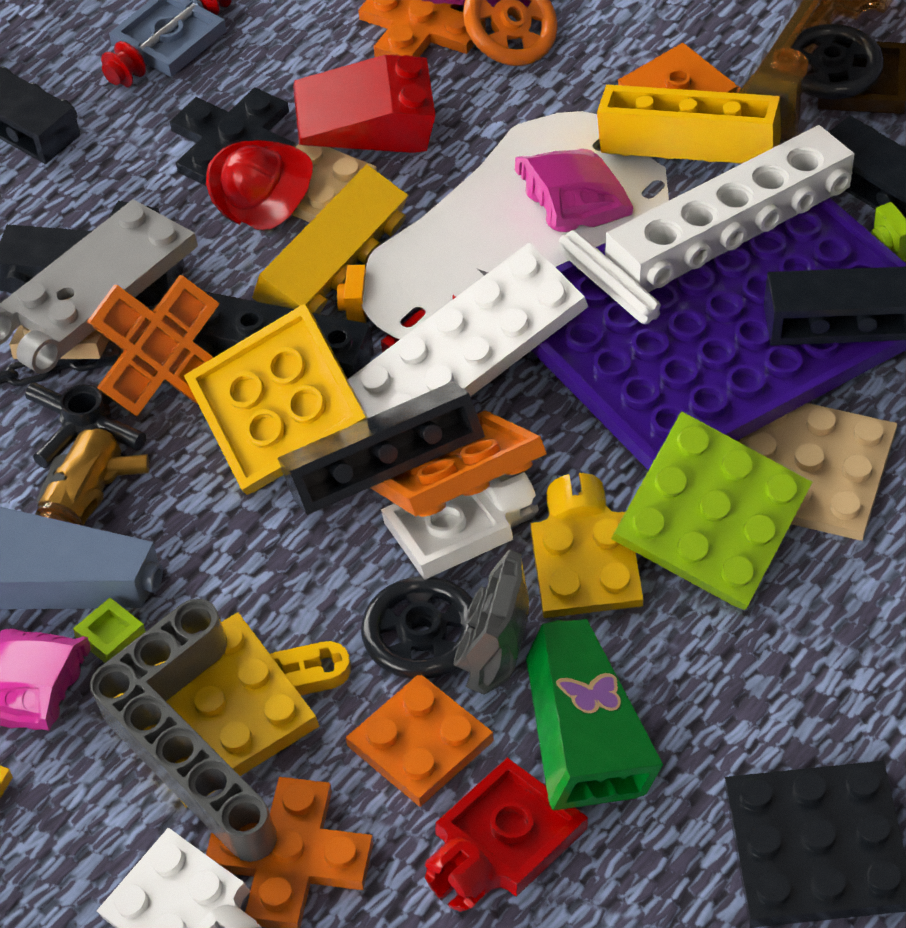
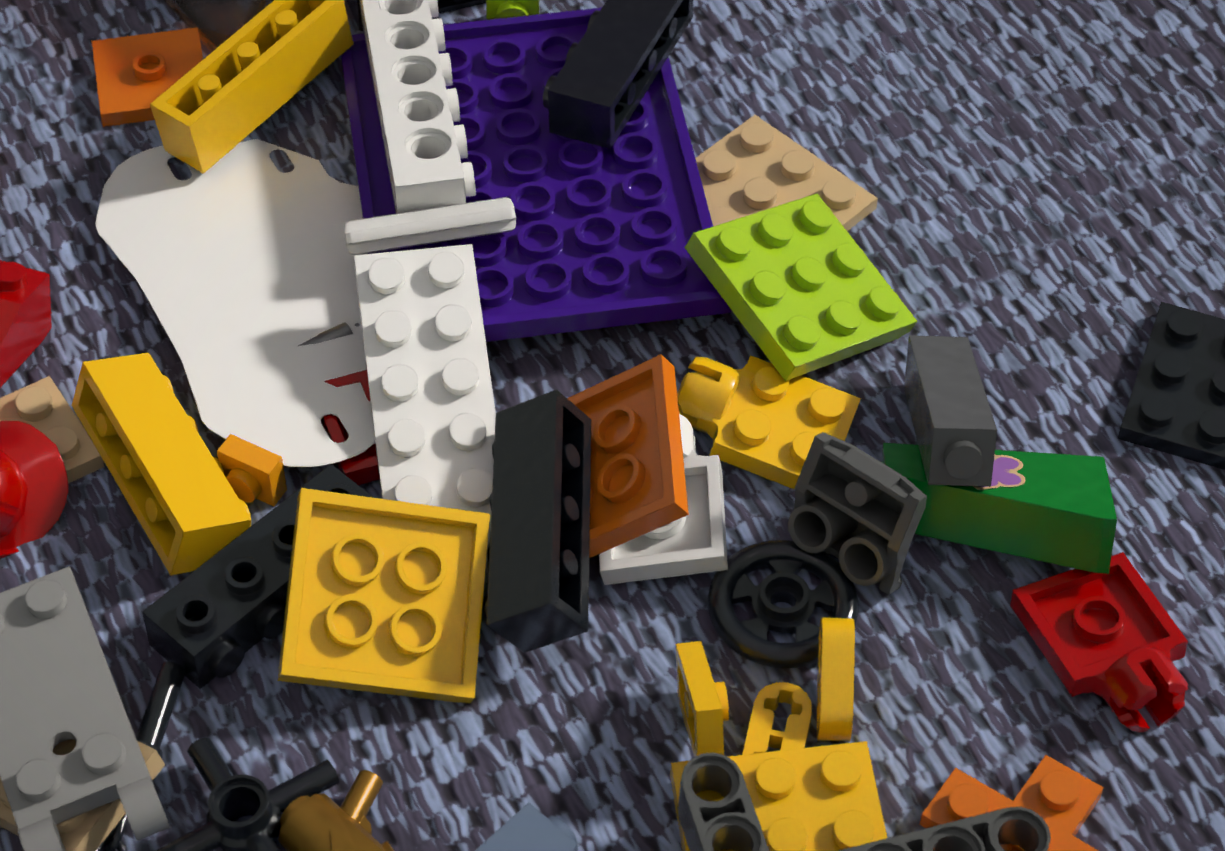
camera: 70 degrees left, 0 degrees up
orange plate [87,275,220,417] -> none
orange plate [346,675,494,807] -> none
dark pink slope [514,148,633,232] -> none
none -> yellow plate [676,641,729,757]
none -> yellow beam [816,617,855,742]
none -> dark grey brick [904,335,997,487]

